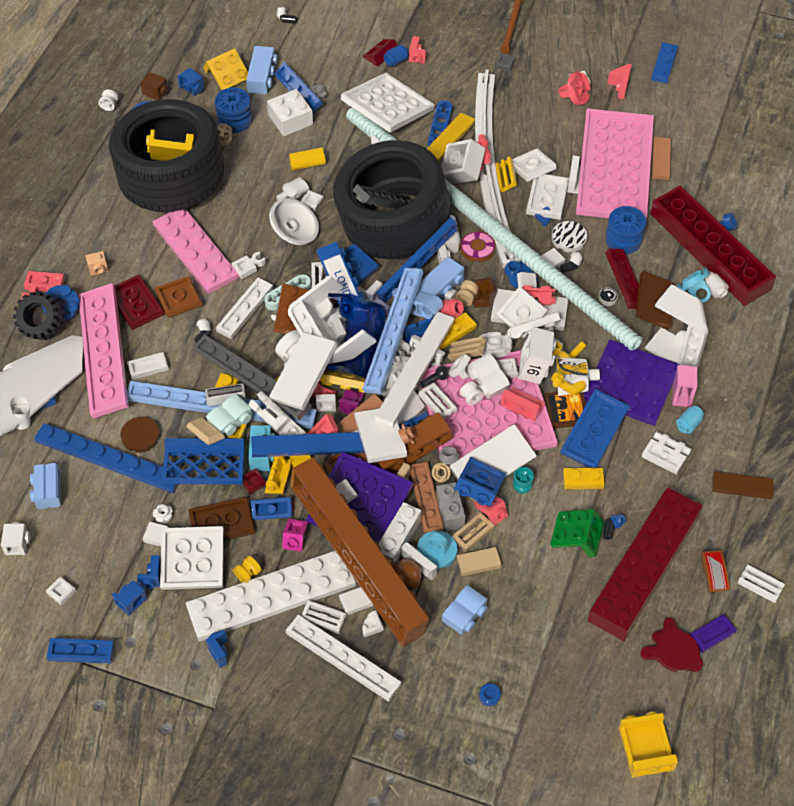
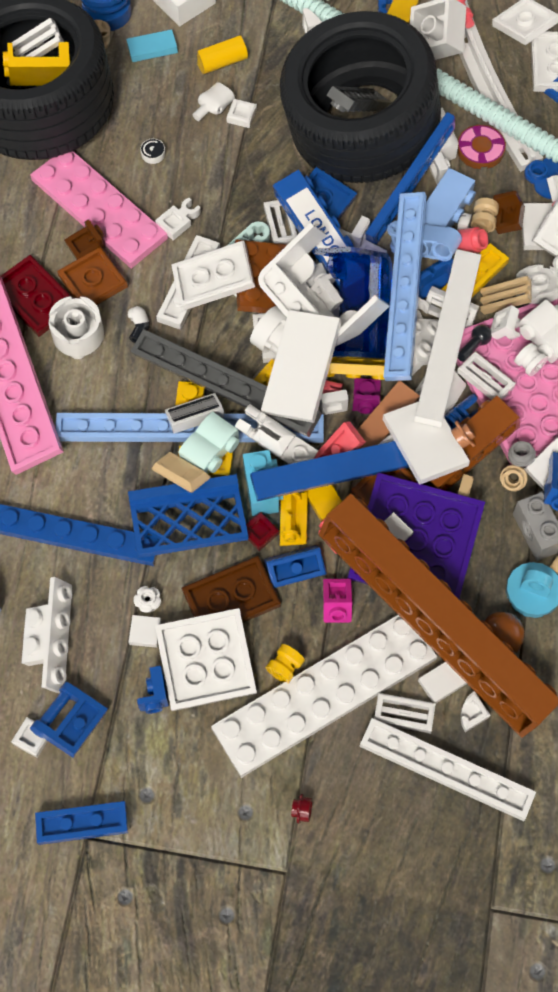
camera: 10 degrees left, 10 degrees up
blue brick [112,581,147,616] -> none
reddish brown tile [120,417,160,453] -> none
white tile [127,352,169,380] -> none
blue bracket [206,630,228,668] -> none
white dish [269,198,319,245] -> none
white brick [379,502,421,565] -> none
white tile [402,542,437,580] -> none
nougat tile [410,461,444,534] -> none
yellow tile [495,156,517,193] -> none
none -> white tile [12,18,64,57]
none -> white bracket [21,577,72,694]
none -> blue plate [30,682,108,758]
none -> white brick [49,296,105,359]
none -> reddish brown bracket [64,219,105,260]
none -> medium azure tile [126,29,178,62]
none -> tile [140,139,165,164]
none -> white tile [171,240,255,311]
none -> dark red plate [291,794,312,824]

